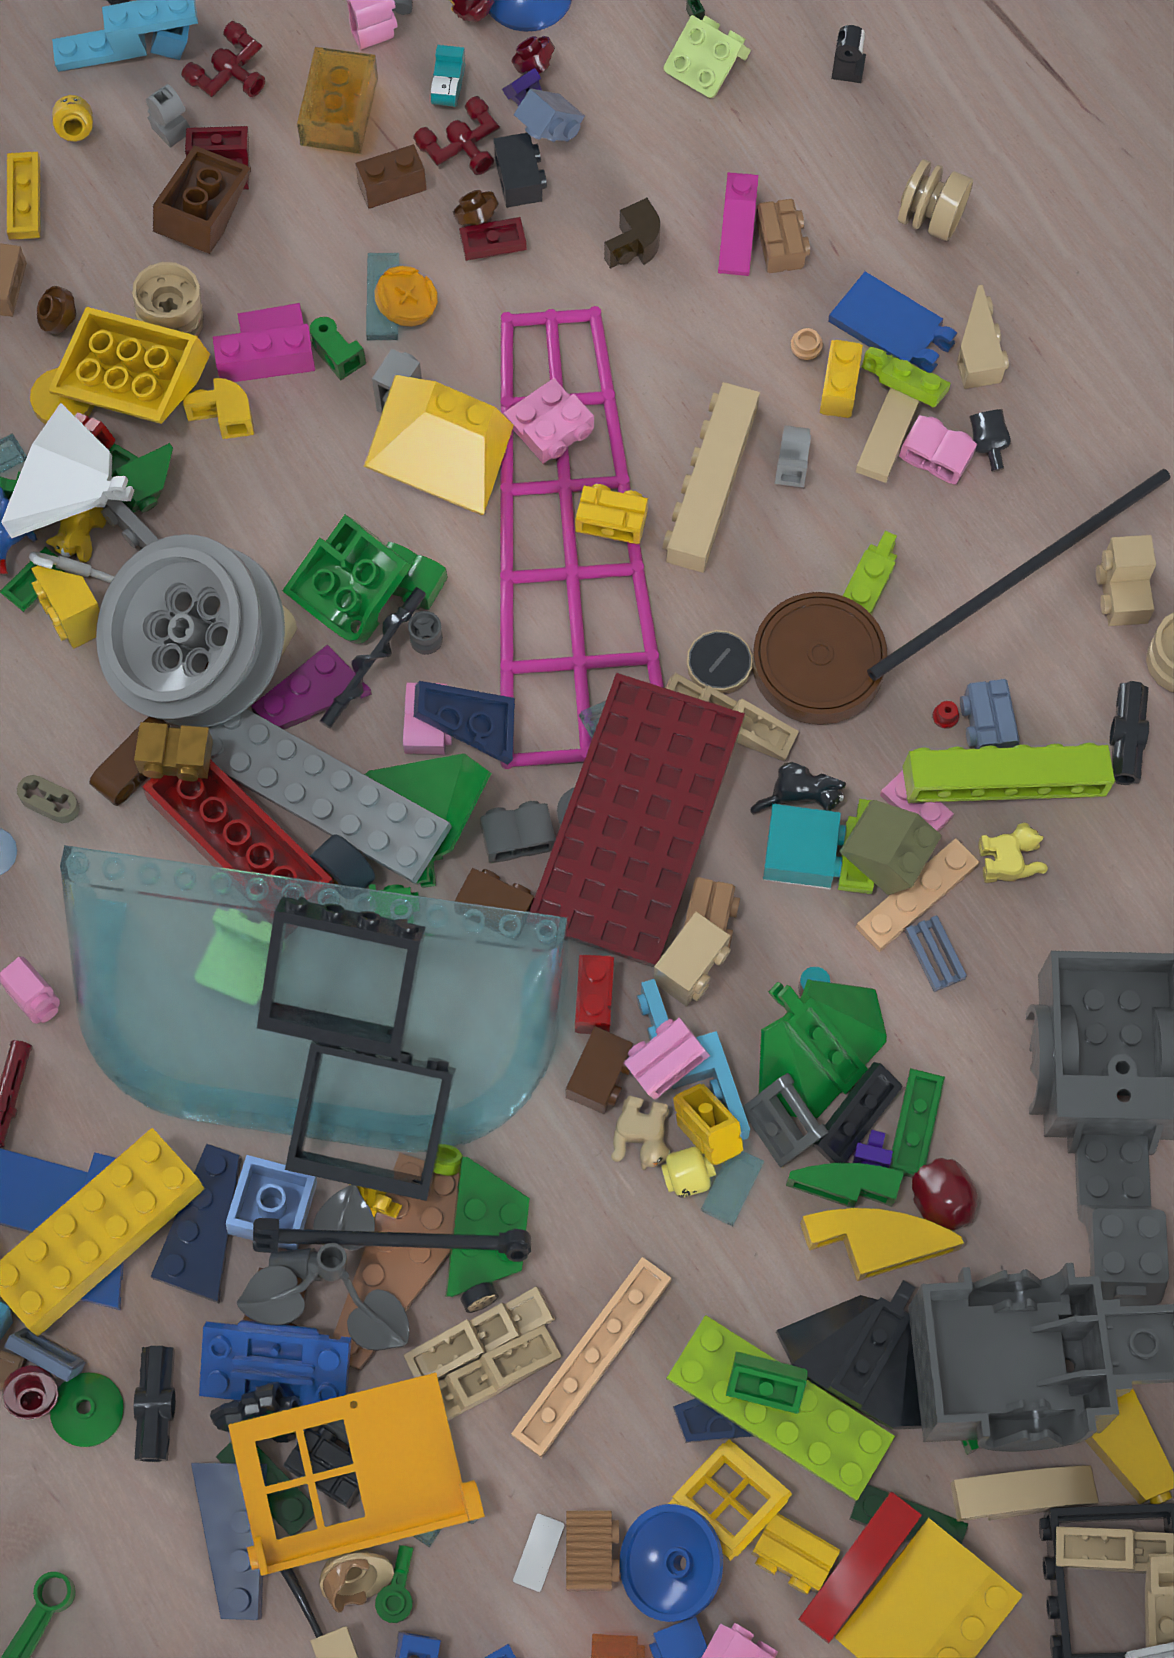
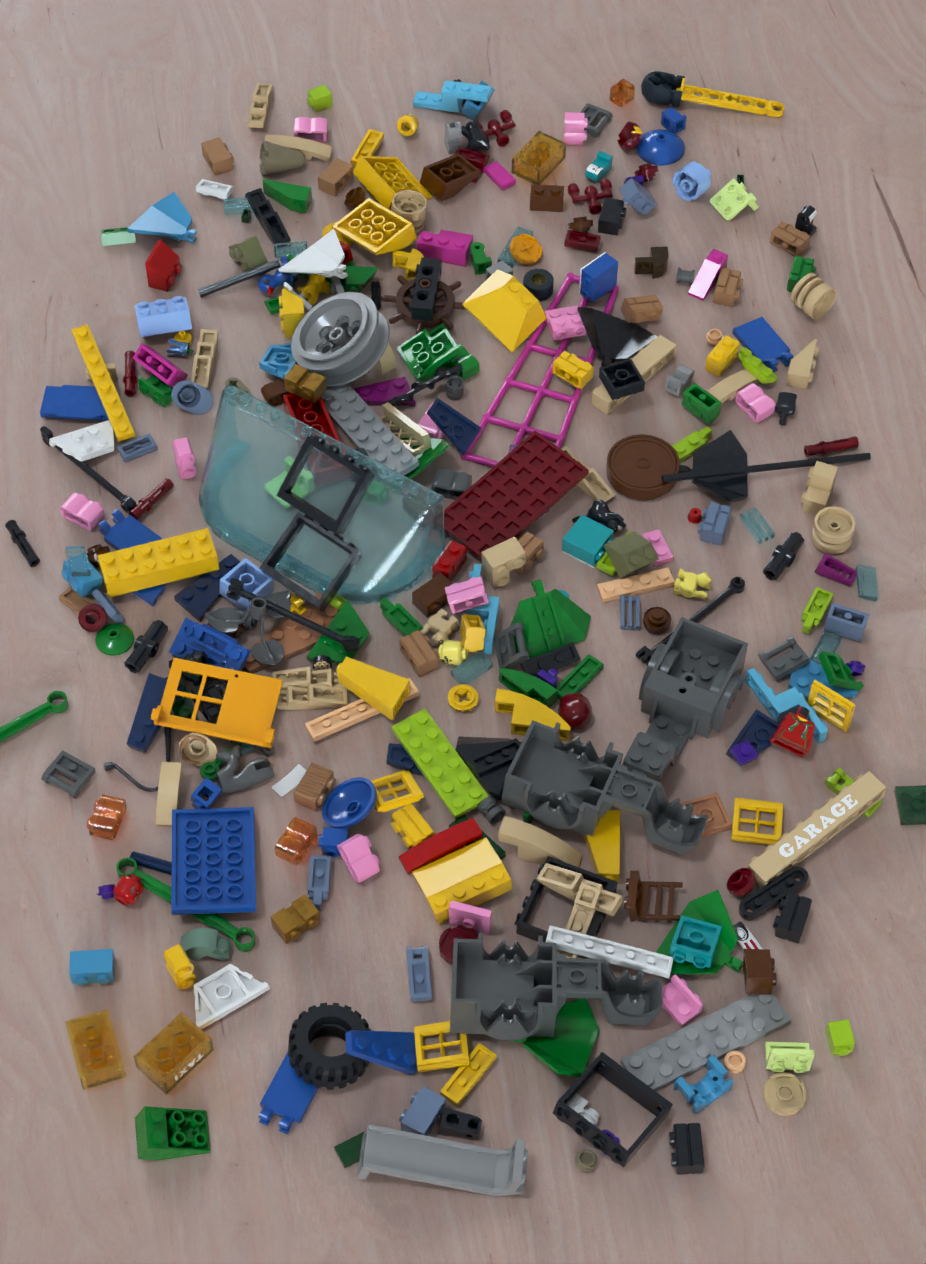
camera: 25 degrees right, 15 degrees down
black tile [687,630,753,693] -> none
green slope [726,1352,808,1414] -> none
lime brick [902,743,1115,803] -> none
none -> dark grey piece [215,745,274,794]
none -> dark azure wing [259,343,298,380]
none -> yellow slope [336,657,410,720]
none -> yellow slope [353,156,432,210]
none -> black axle [371,281,381,310]
none -> green hinge [379,597,423,636]
none -> tan fence [380,402,431,457]
none -> brick [381,257,467,334]
none -> medium nougat brick [399,630,440,677]
none -> yellow gear [447,684,479,713]
none -> black animal [461,119,490,152]
none -> dark grey wheel [478,796,506,824]
none -> dark pink tile [484,161,516,190]
none -> black wheel [523,269,554,301]
none -> black panel [577,307,657,368]
none -> blue piece [579,252,618,303]
none -> black brick [599,359,645,400]
none -> medium nougat brick [621,295,663,323]
none -> black hinge [635,577,745,666]
none -> reddish brown plate [643,607,671,633]
none -> light blue brick [672,161,711,201]
none -> dark grey bush [676,267,695,285]
none -> black panel [679,430,748,502]
none -> green brick [682,383,722,424]
none -> clear light blue tile [739,508,775,544]
none -> medium nougat brick [770,221,811,256]
none -> green brick [787,256,817,292]
none -> dark red pin [804,436,859,457]

